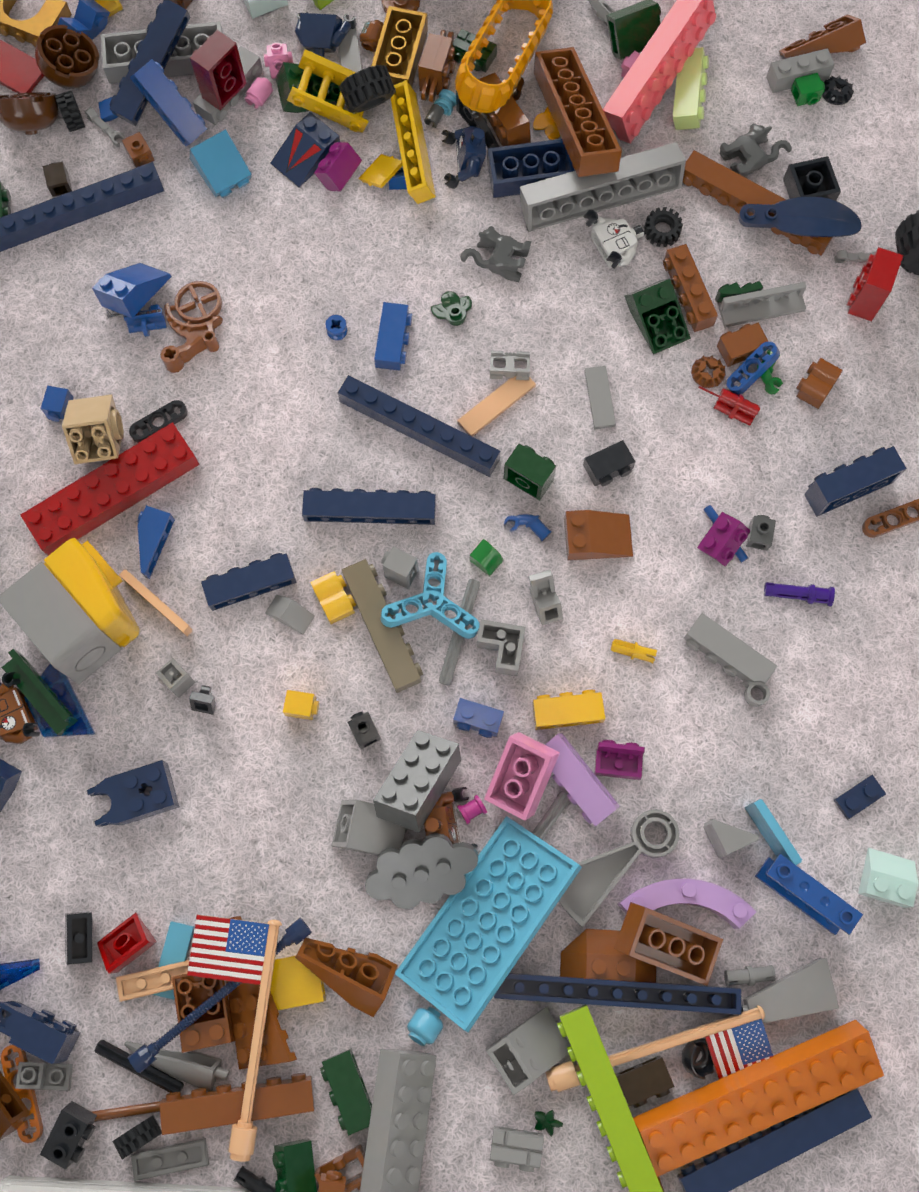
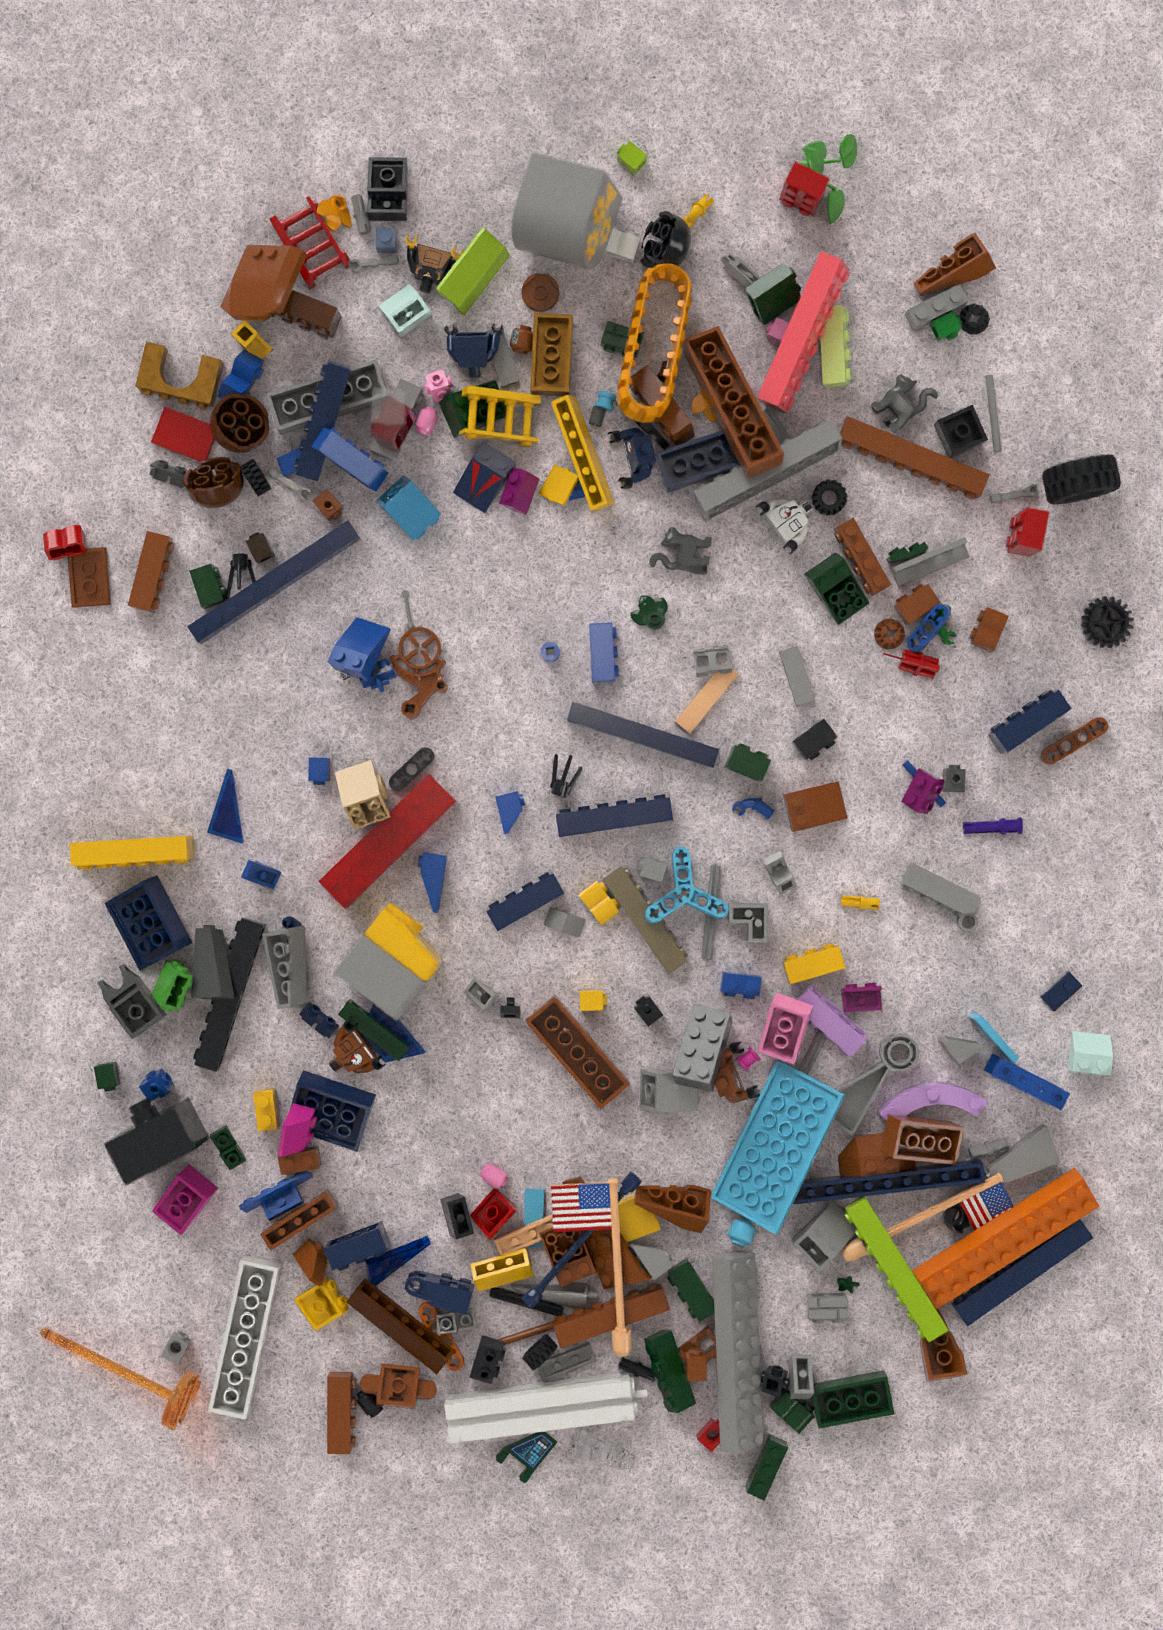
camera: 15 degrees left, 15 degrees up
dark blue brick [87,760,180,827] -> none
light nougat tile [119,570,192,636] -> none
black tyre [339,65,396,113] -> none
plate [365,833,478,909] -> none
dark orange brick [418,30,455,103] -> none
green brick [469,539,504,577] -> none
dark brown brick [615,1056,675,1108] -> none
dark blue plant [738,197,862,237] -> none
none -> black plant [226,553,256,599]
none -> clear piece [371,387,406,426]
none -> light grey hinge [402,590,414,630]
none -> yellow brick [470,1248,534,1292]
none -> bright pink brick [479,1163,509,1190]
none -> blue slope [495,791,525,834]
none -> dark orange brick [525,995,630,1109]
none -> black plant [550,754,583,798]
none -> light grey slope [628,1242,673,1280]
none -> light grey bar [985,375,1001,452]

